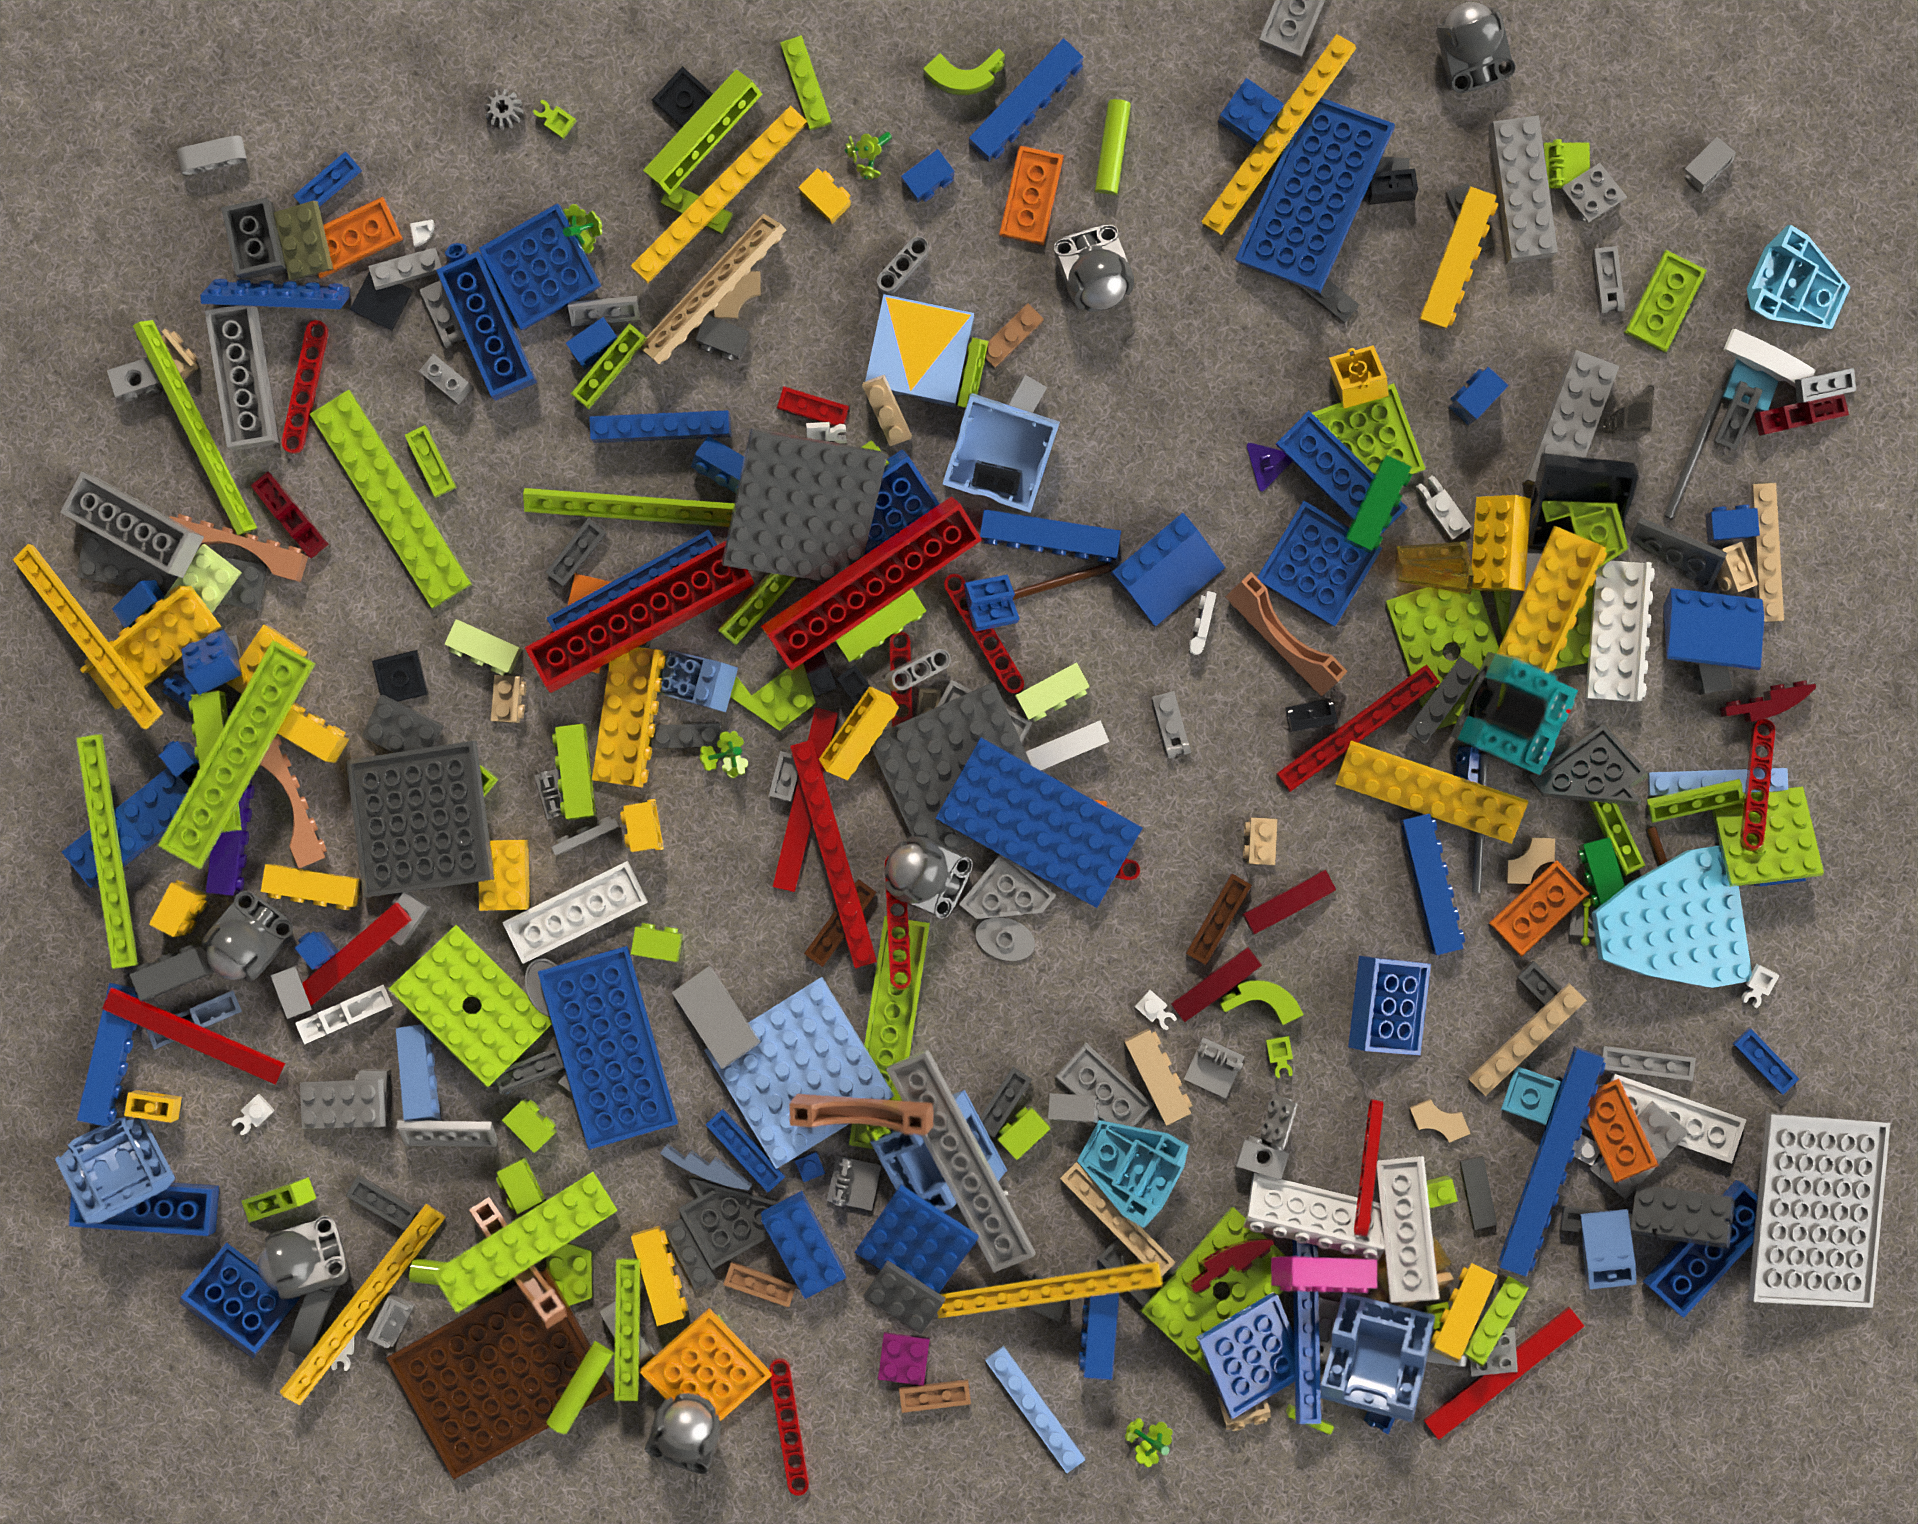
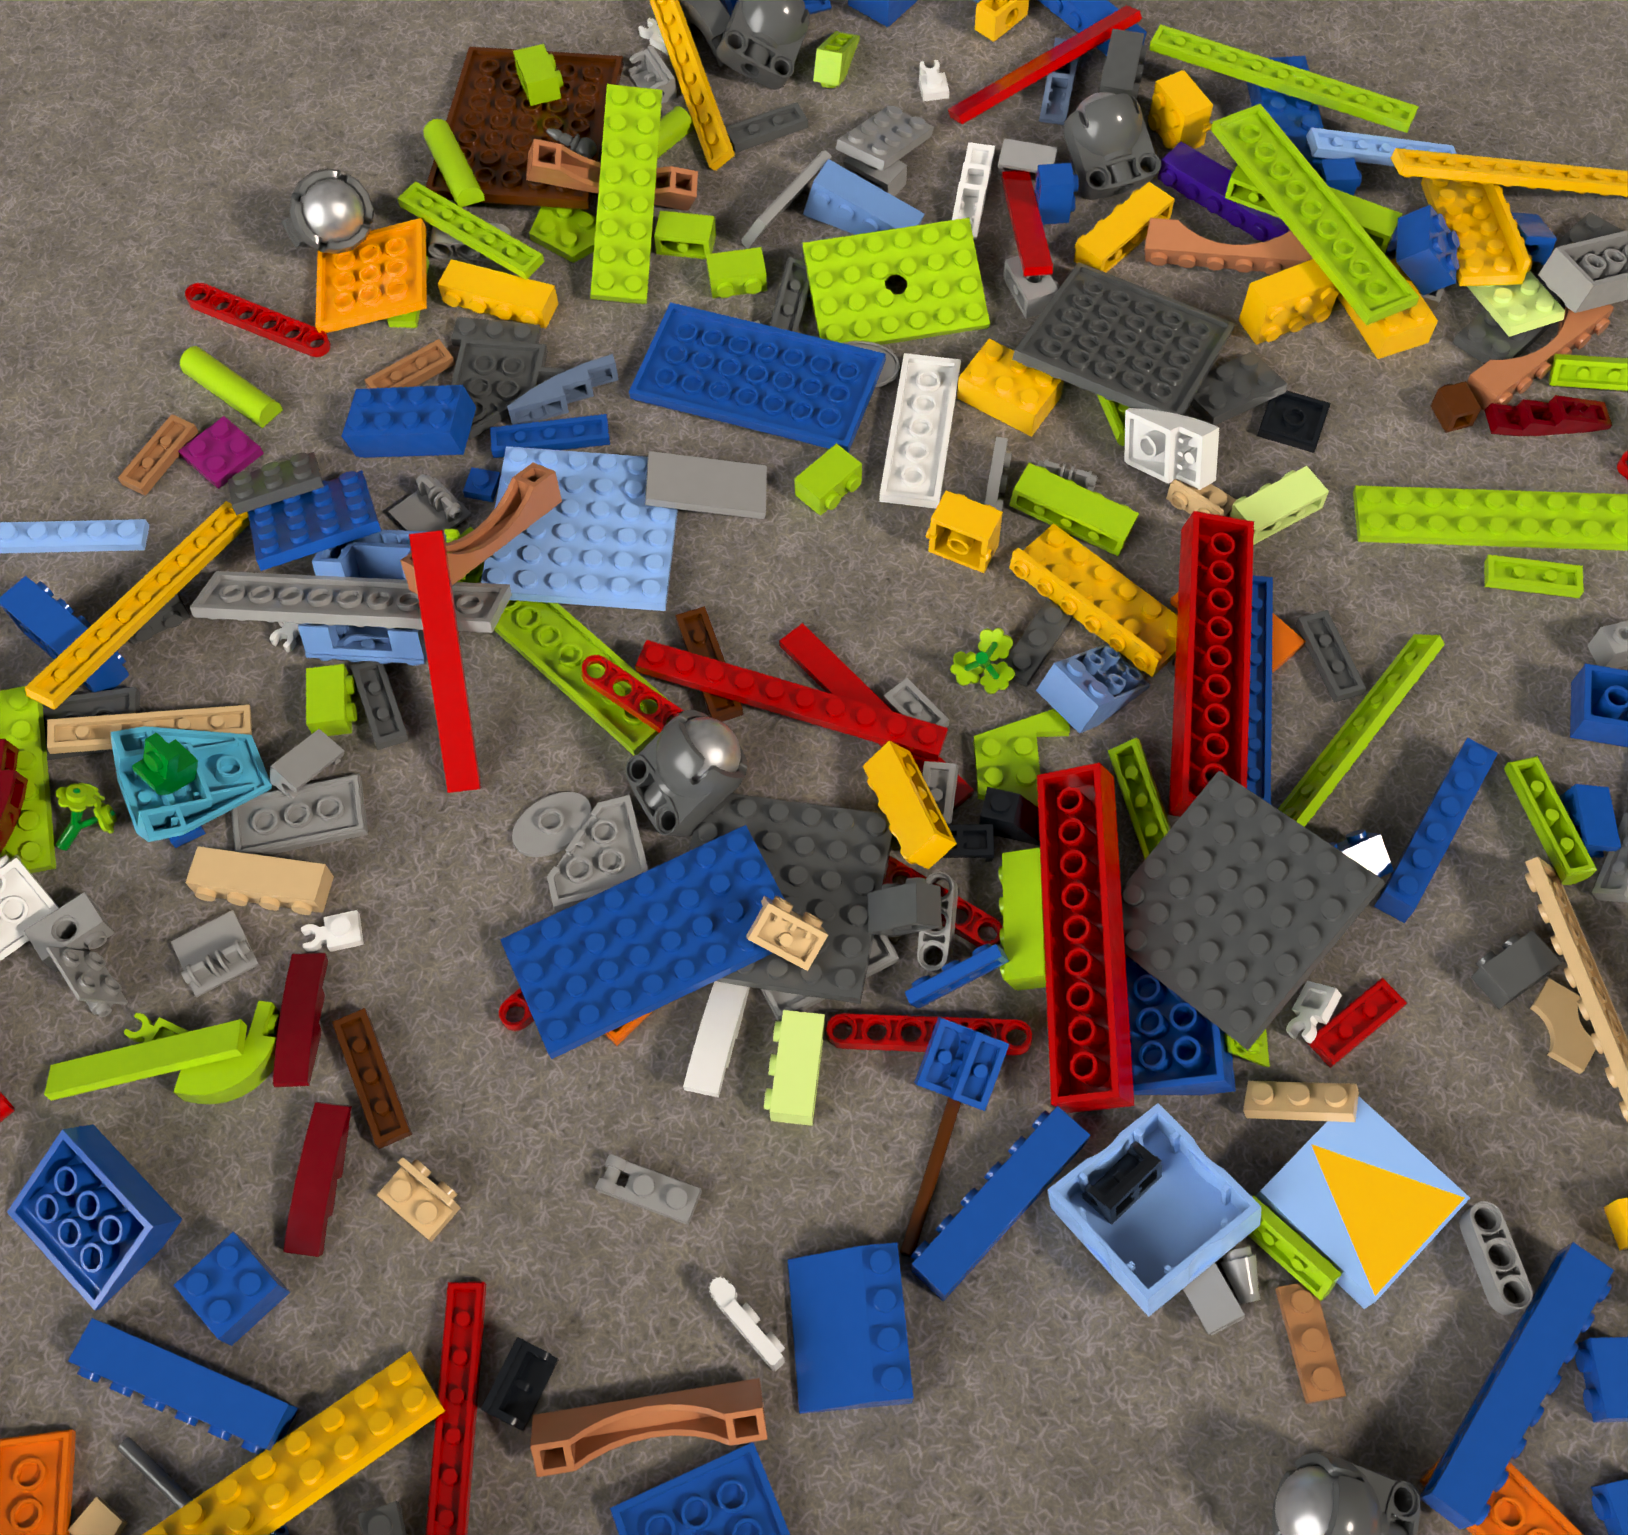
camera: 130 degrees right, 25 degrees down
none -> lime tile [44,1019,247,1101]
none -> lime plant [55,783,117,851]
none -> green brick [132,733,198,795]
none -> blue brick [174,1232,290,1346]
none -> lime brick [180,346,283,428]
none -> red tile [409,530,481,793]
none -> lime brick [513,44,564,106]
none -> dark grey bar [546,128,597,159]
none -> tan bracket [746,896,828,971]
none -> dark grey brick [868,878,942,937]
none -> blue plate [905,944,1009,1009]
none -> light grey plate [922,761,959,825]
none -> white slope [1124,408,1219,490]
none -> light grey cone [1220,1246,1261,1304]
none -> light blue plate [1306,127,1456,167]
none -> blue brick [1420,1242,1614,1530]
none -> reddish brown brick [1430,381,1481,433]

